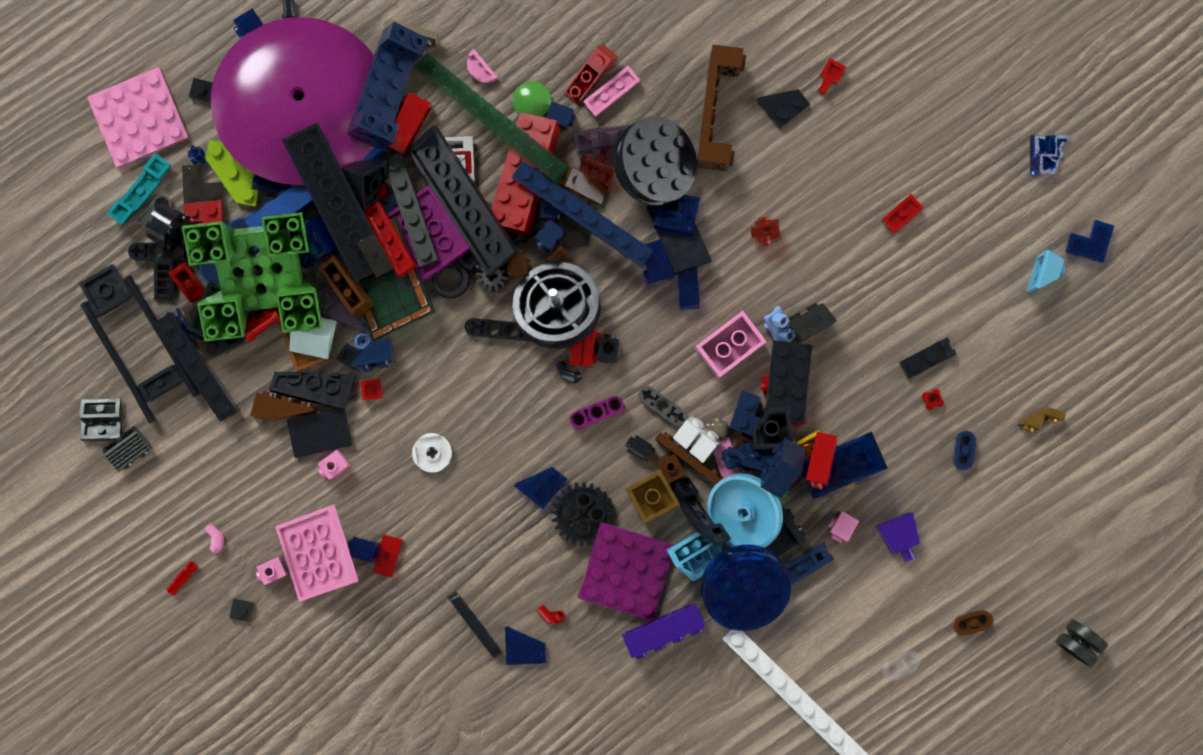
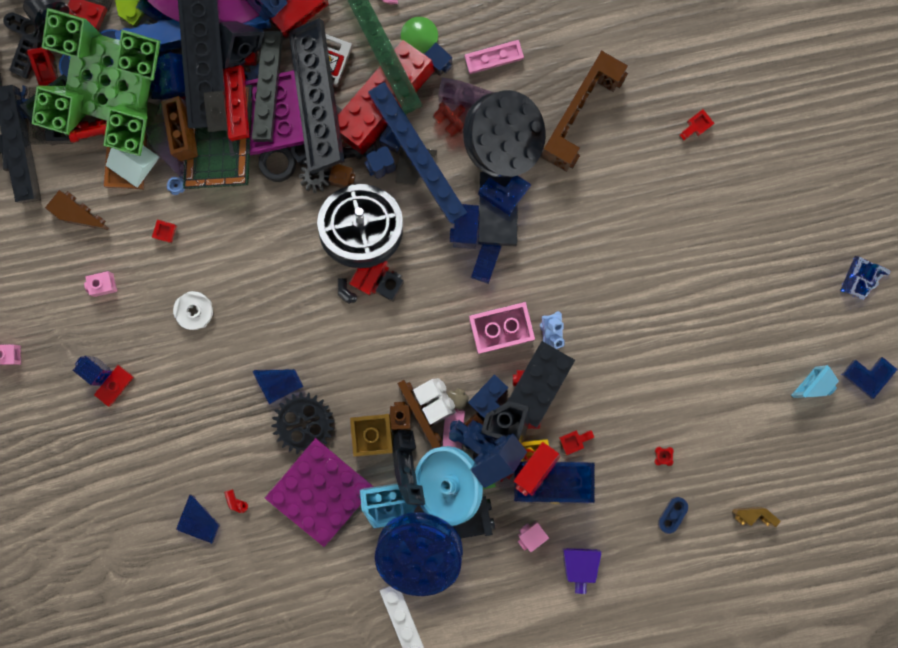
camera: 25 degrees right, 0 degrees up
black wing [269,371,356,411] -> none
bright pink plate [275,505,359,602] -> none
black tile [287,409,353,458] -> none
black plate [336,343,361,370] -> none
dark blue slope [352,338,396,372] -> none
black beam [448,591,502,658] -> none
black beam [464,318,531,342] -> none
dark orange tile [546,245,574,263] -> none
reddish brown slope [548,160,609,205] -> none
red slope [564,44,618,105] -> none
magenta beam [570,396,624,429] -> none
dark purple brick [622,602,706,660] -> none
black brick [625,435,655,462] -> none
dark grey beam [638,386,688,427] -> none
clear red brick [751,217,780,246] -> none
black wing [756,89,810,129] -> none
dark blue plate [777,542,834,587] -> none
pearl dark grey slope [788,303,837,343] -> none
red plate [881,194,924,234] -> none
black plate [899,337,957,379] -> none
none -> red plate [559,430,595,455]

